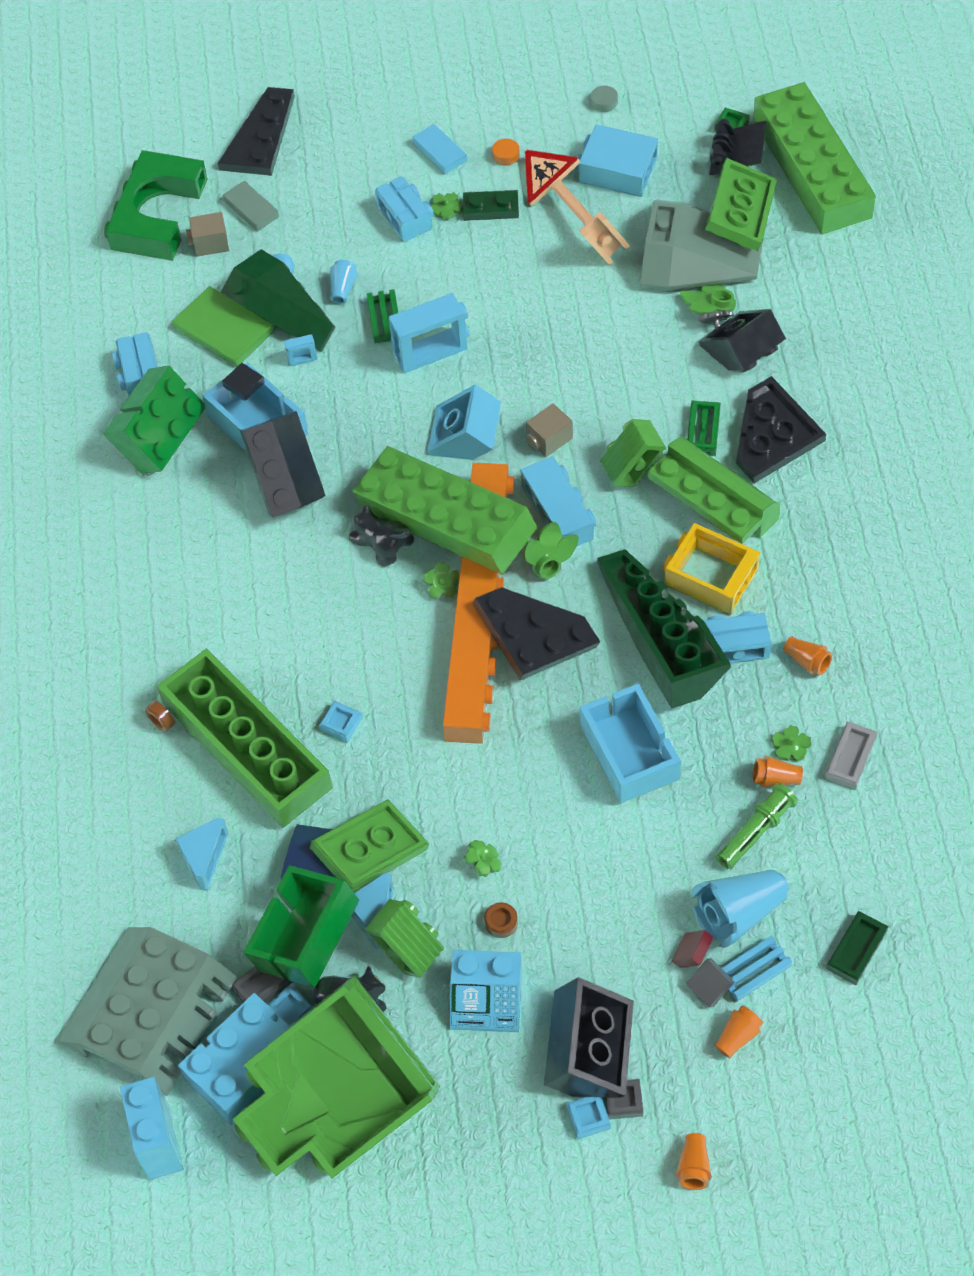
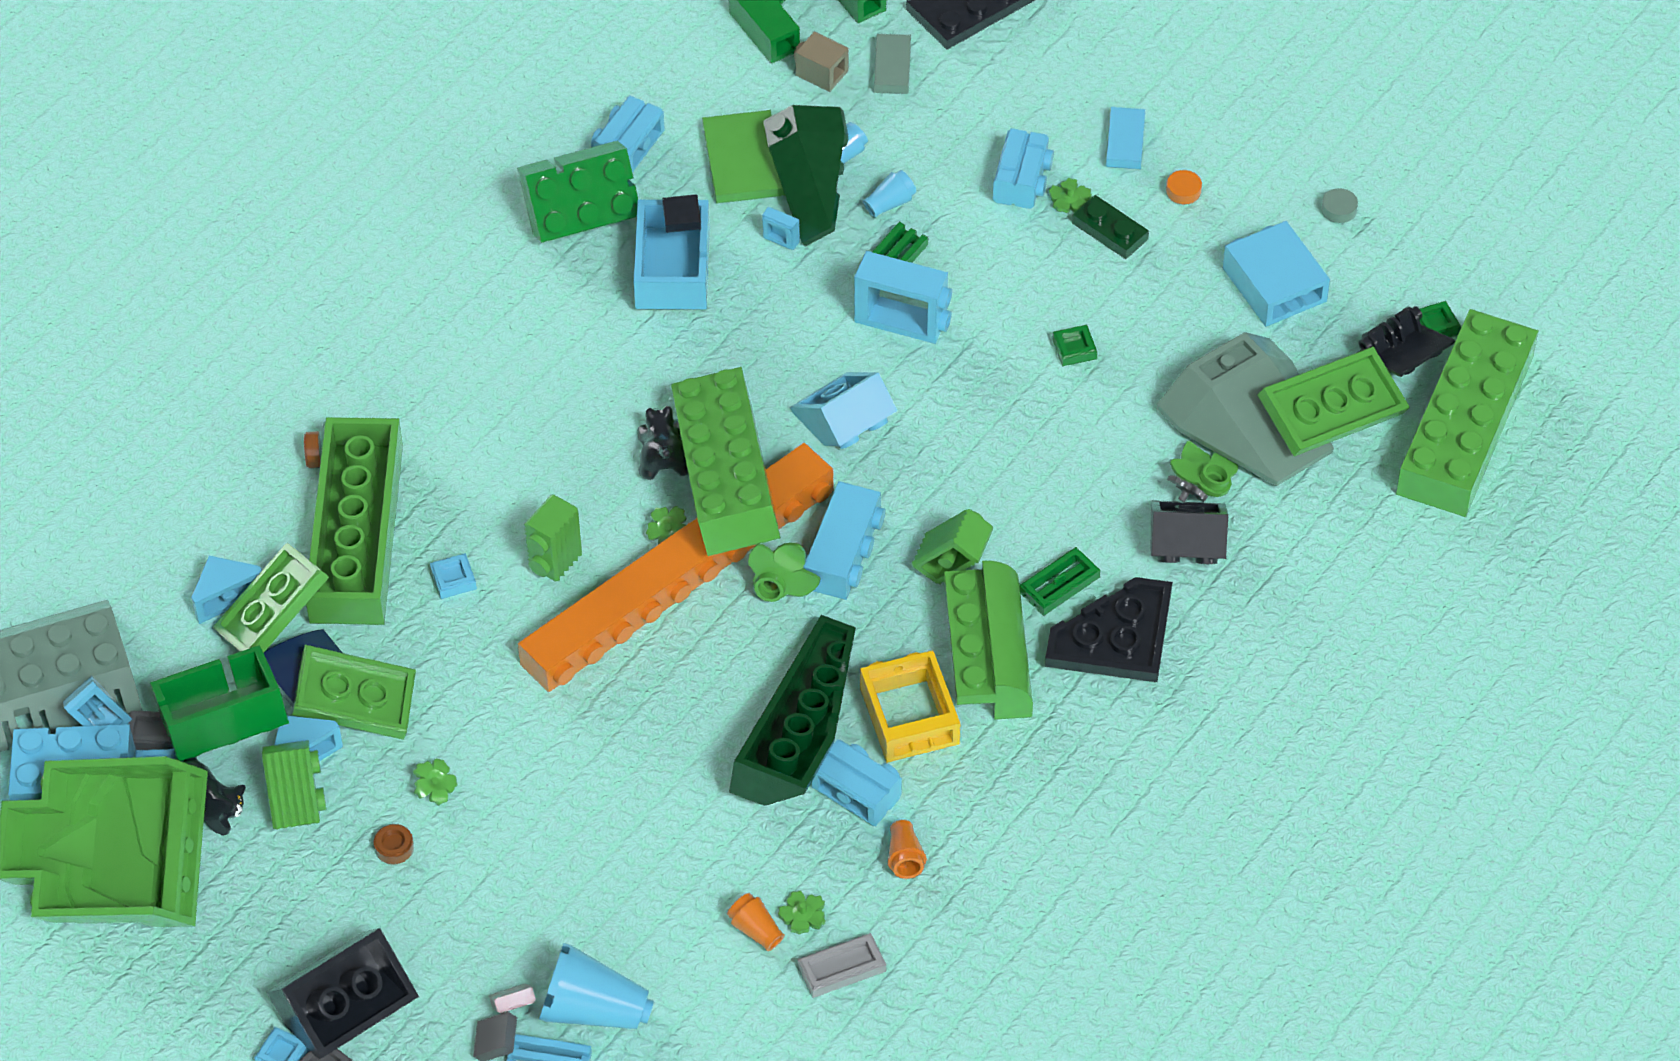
camera: 40 degrees right, 5 degrees down
black slope [239,411,326,517] -> none
medium azure slope [450,950,522,1033] -> none
black plate [473,587,600,680] -> none
light nougat piece [525,150,630,265] -> none
dark tan brick [526,403,573,457] -> none
medium azure piece [580,683,681,803] -> none
bright green pin [715,783,798,870] -> none
none -> medium azure slope [63,675,132,726]
none -> bright green tile [213,542,329,653]
none -> bright green brick [524,494,582,581]
none -> green tile [1052,324,1098,366]

